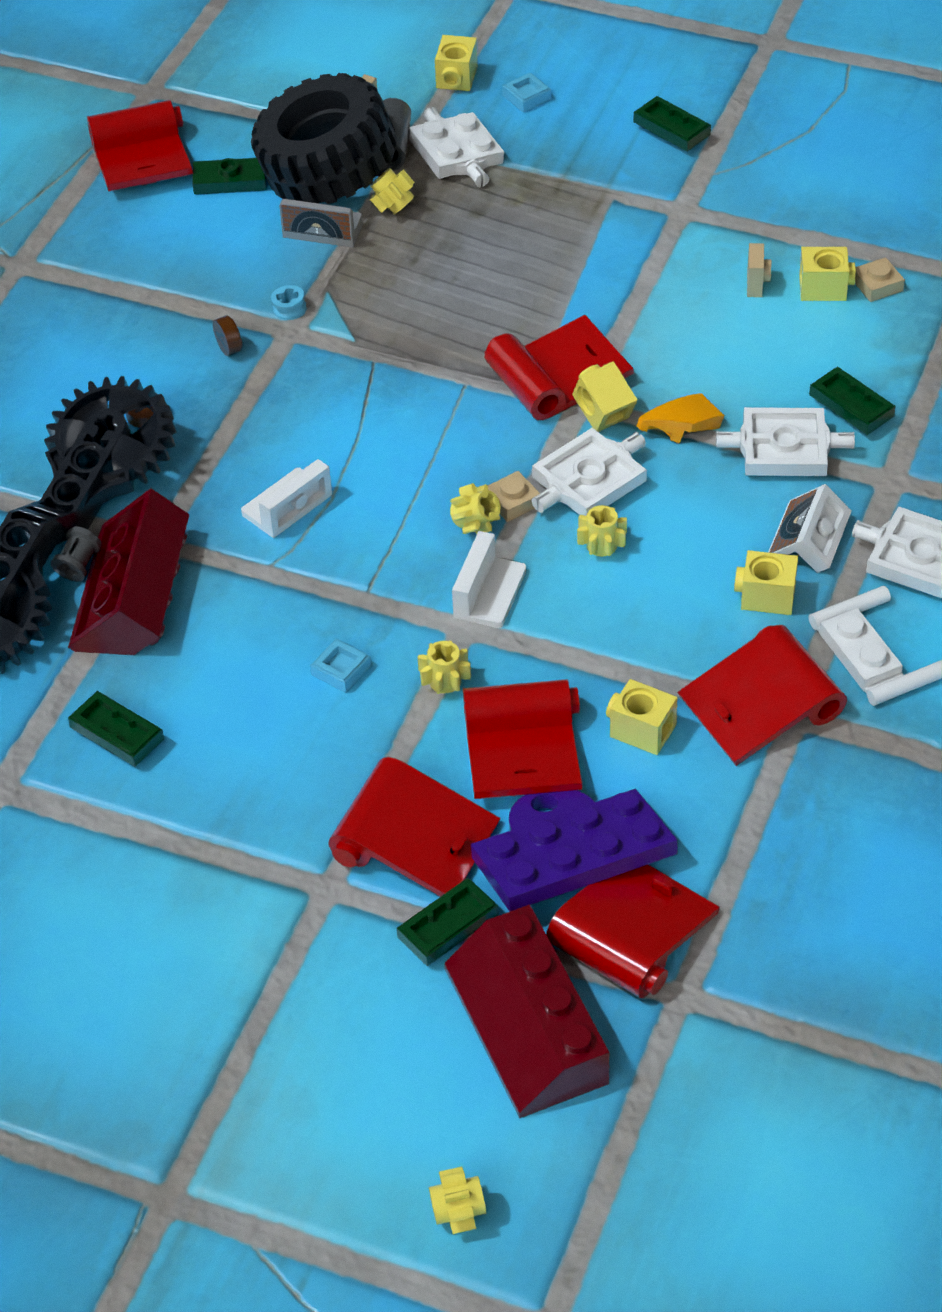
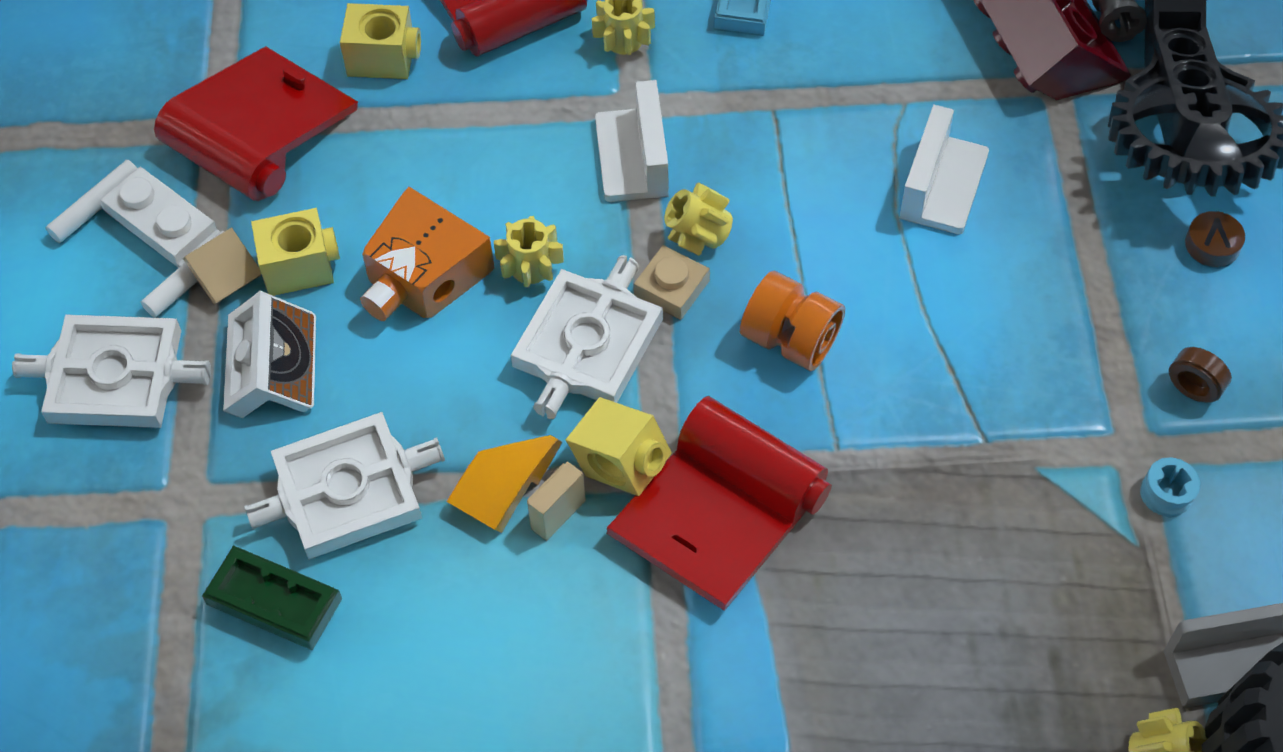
camera: 155 degrees right, 10 degrees up
none -> tan tile [183,227,262,305]
none -> orange torso [360,187,494,321]
none -> tile [527,461,586,541]
none -> orange wheel [740,270,846,371]

